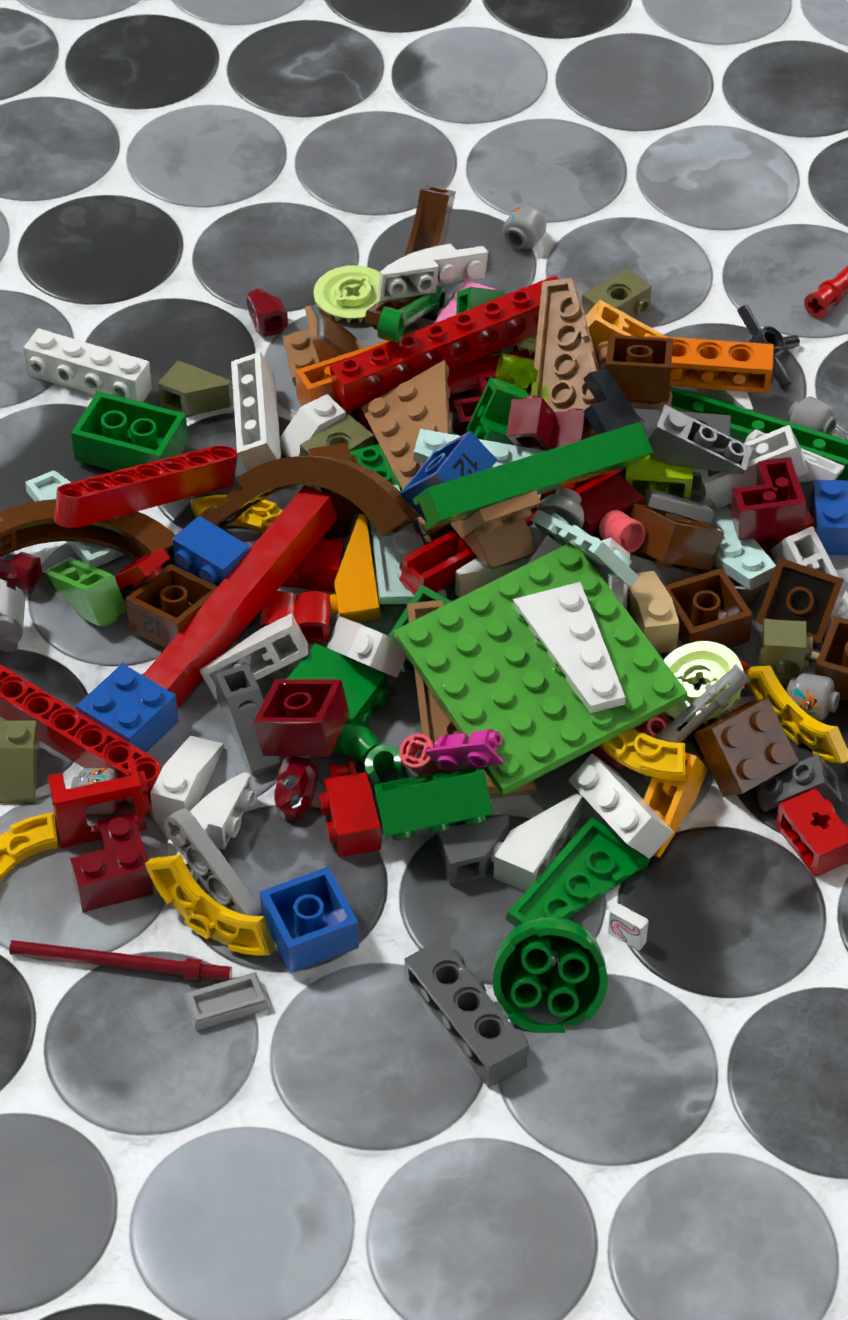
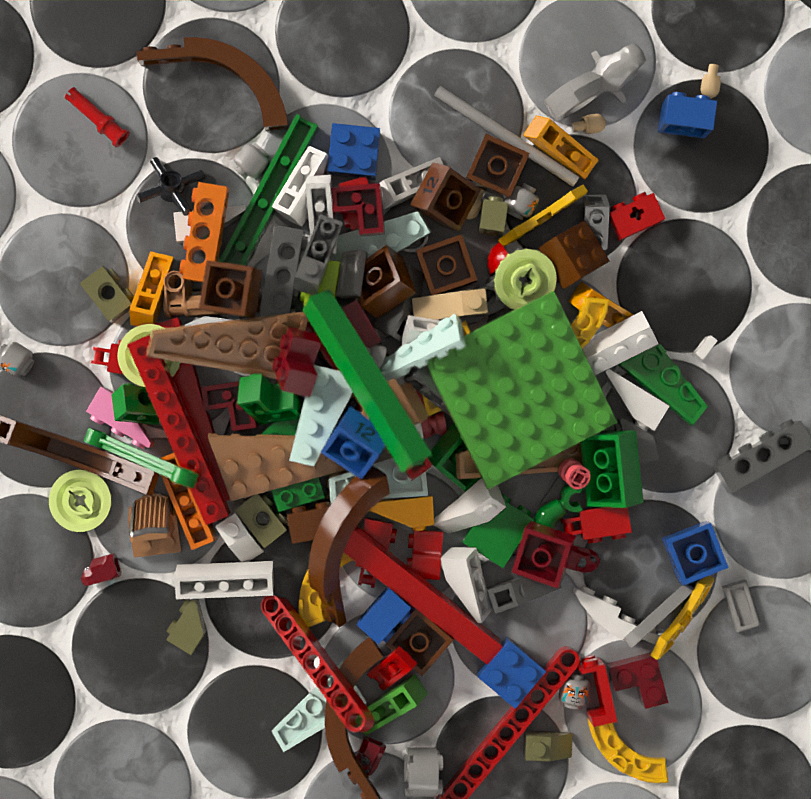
camera: 90 degrees left, 40 degrees up
dark red bar [9,940,232,982] -> none
white brick [23,328,152,402] -> none
green brick [71,391,188,471] -> none
white slope [151,736,224,822] -> none
white slope [377,244,489,301] -> none
dark pink hinge [425,729,504,772] -> none
green cylinder [492,917,608,1033] -> none
clear neon green piece [496,353,538,388] -> none
white wing [513,582,625,714] -> none
black tile [583,368,642,435] -> none
coral wheel [599,510,646,553] -> none
light grey pin [656,664,751,743] -> none

